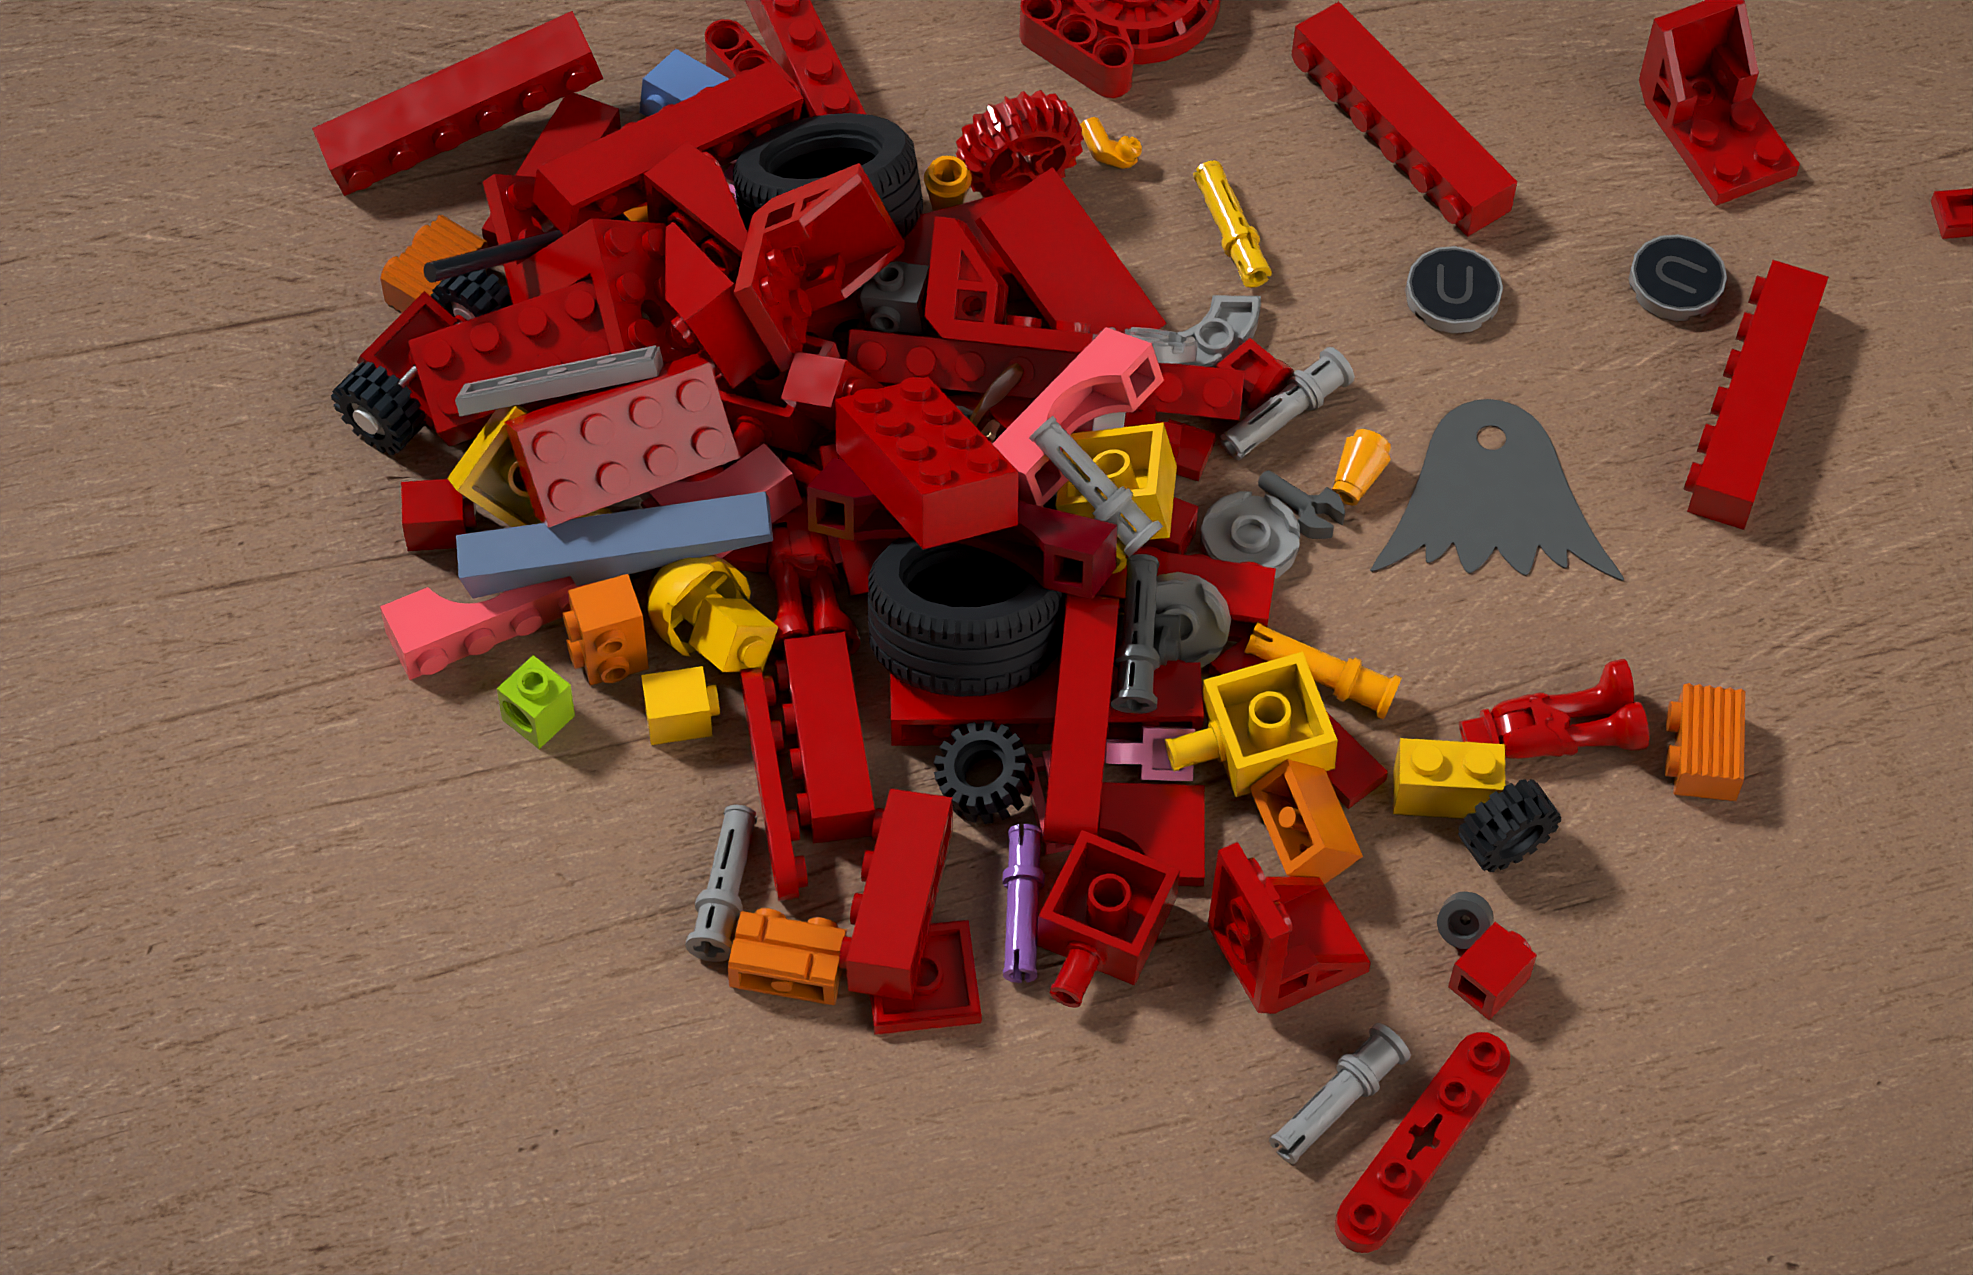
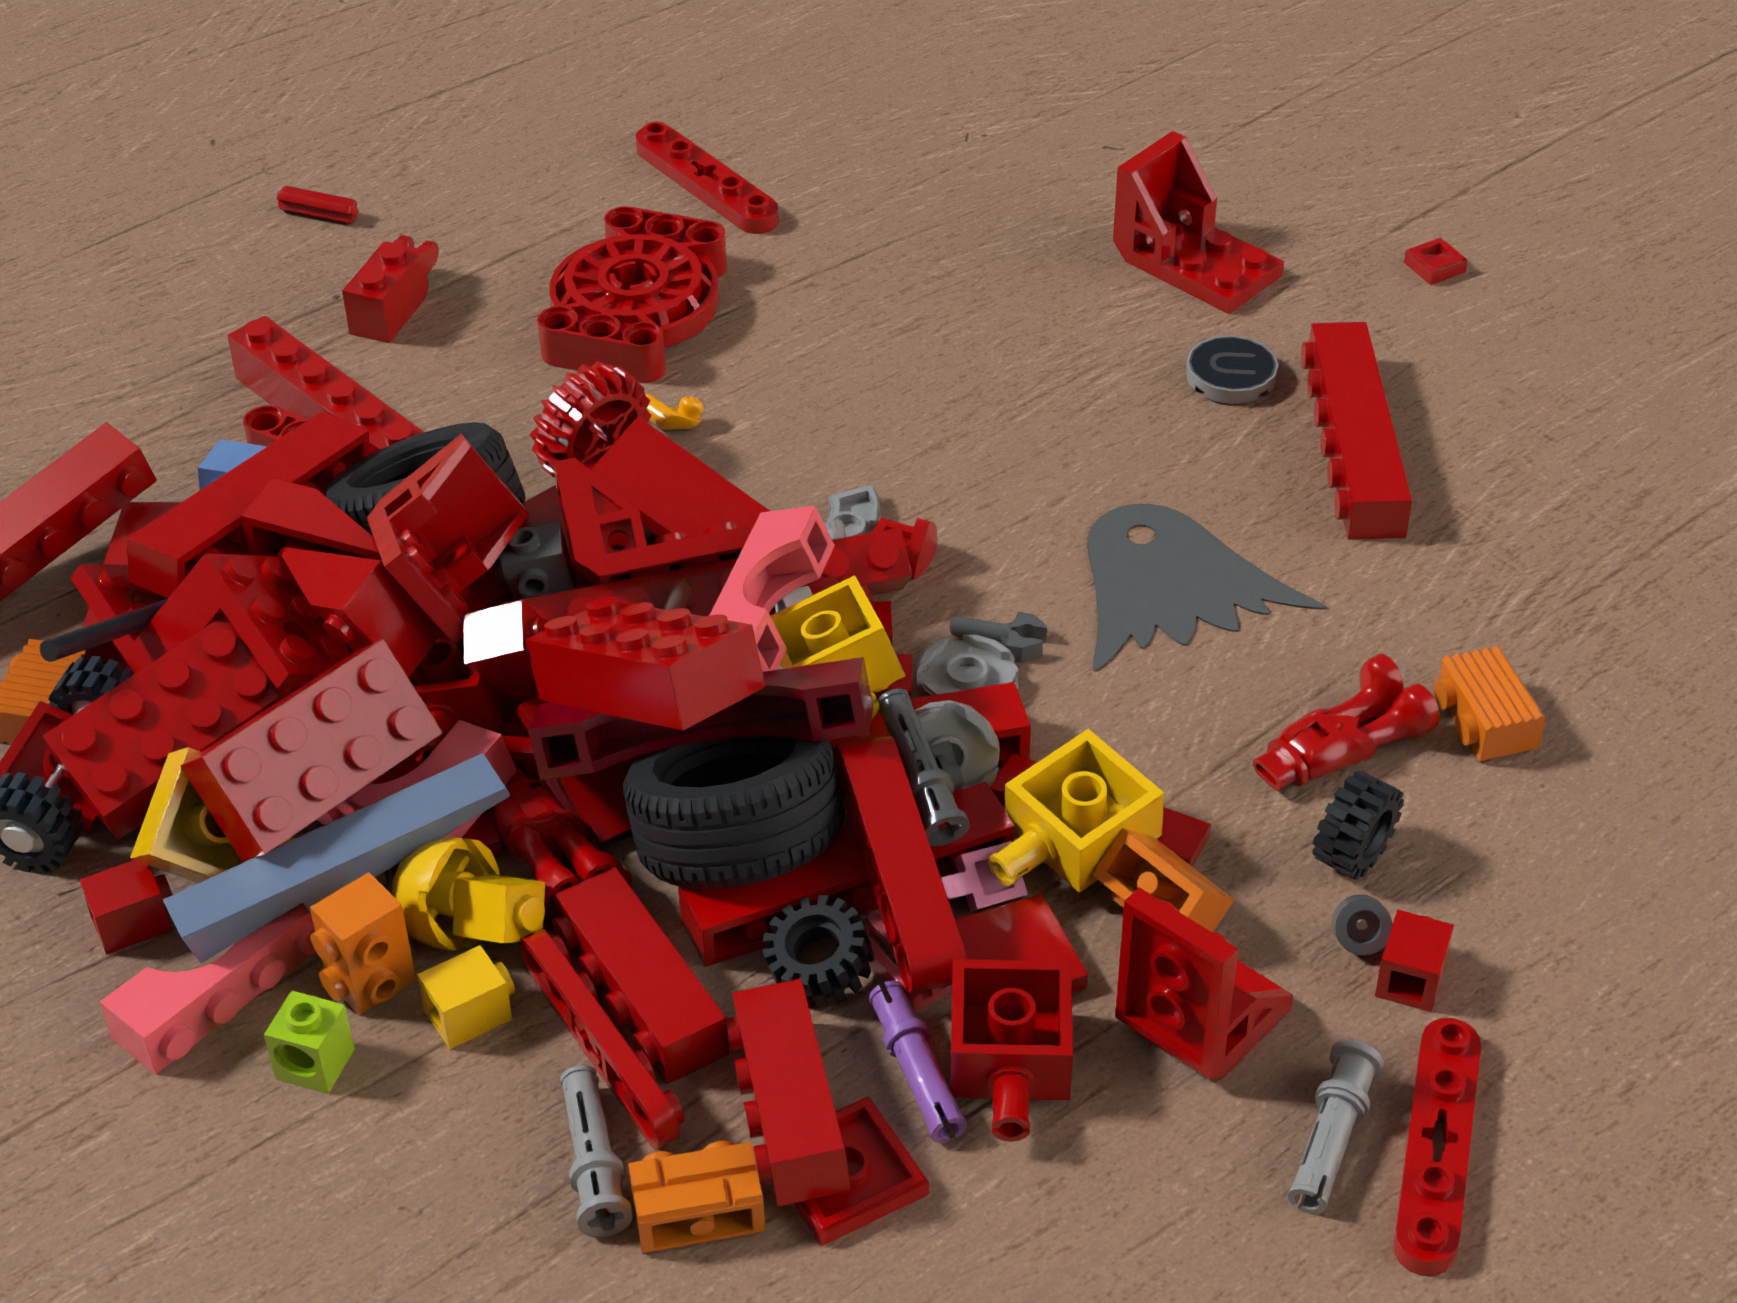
camera: 20 degrees left, 15 degrees down
light grey tile [455,345,664,416] -> none
light orange cone [924,156,972,211] -> none
light grey pin [1029,416,1163,557] -> none
yellow pin [1193,160,1272,288] -> none
light grey pin [1220,347,1355,461] -> none
light orange pin [1244,622,1402,720] -> none
red brick [1291,1,1518,237] -> none
light orange cone [1331,429,1391,506] -> none
yellow brick [1393,738,1505,818] -> none
black tile [1405,246,1503,334] -> none

